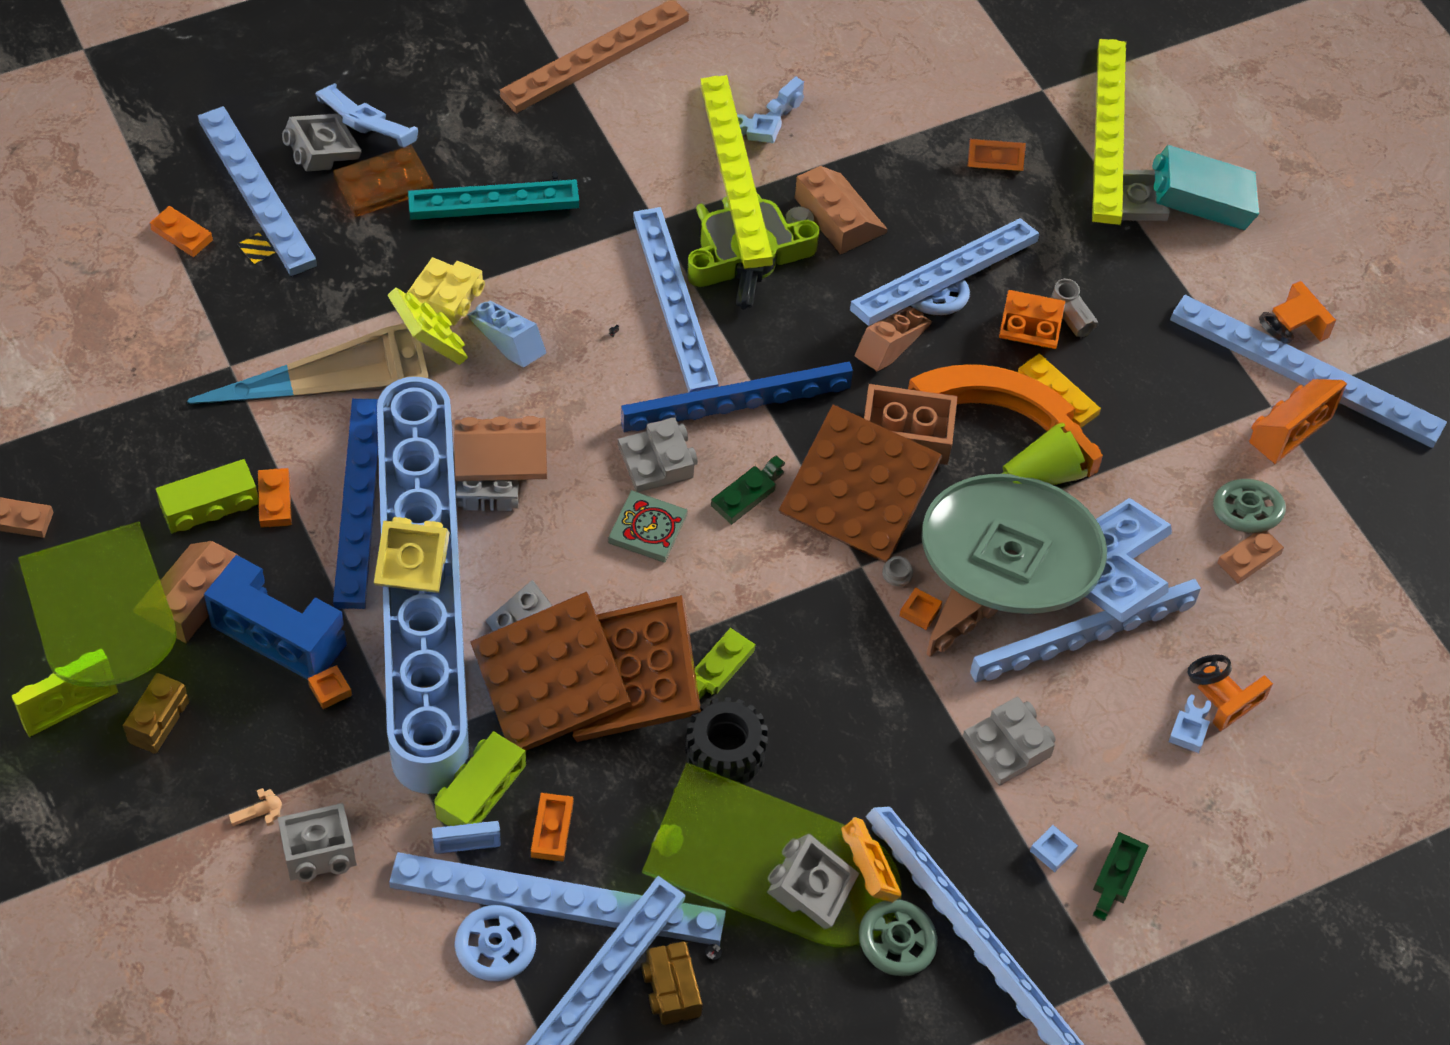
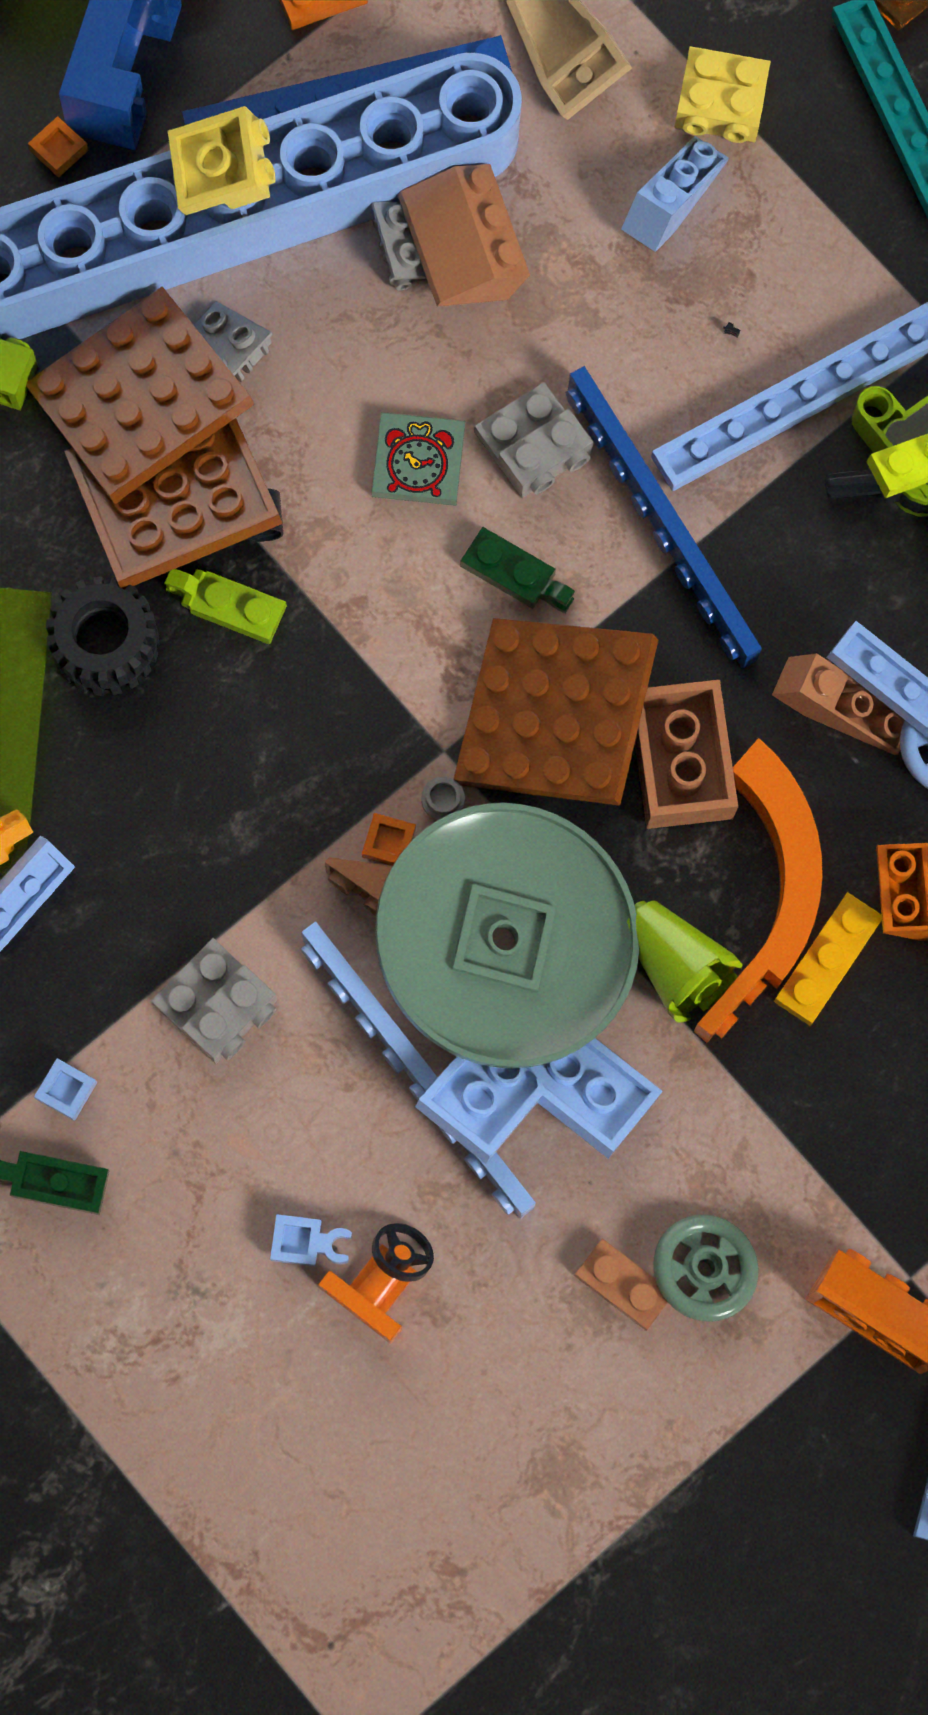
camera: 75 degrees right, 20 degrees up
neon yellow plate [387,288,468,365] -> none

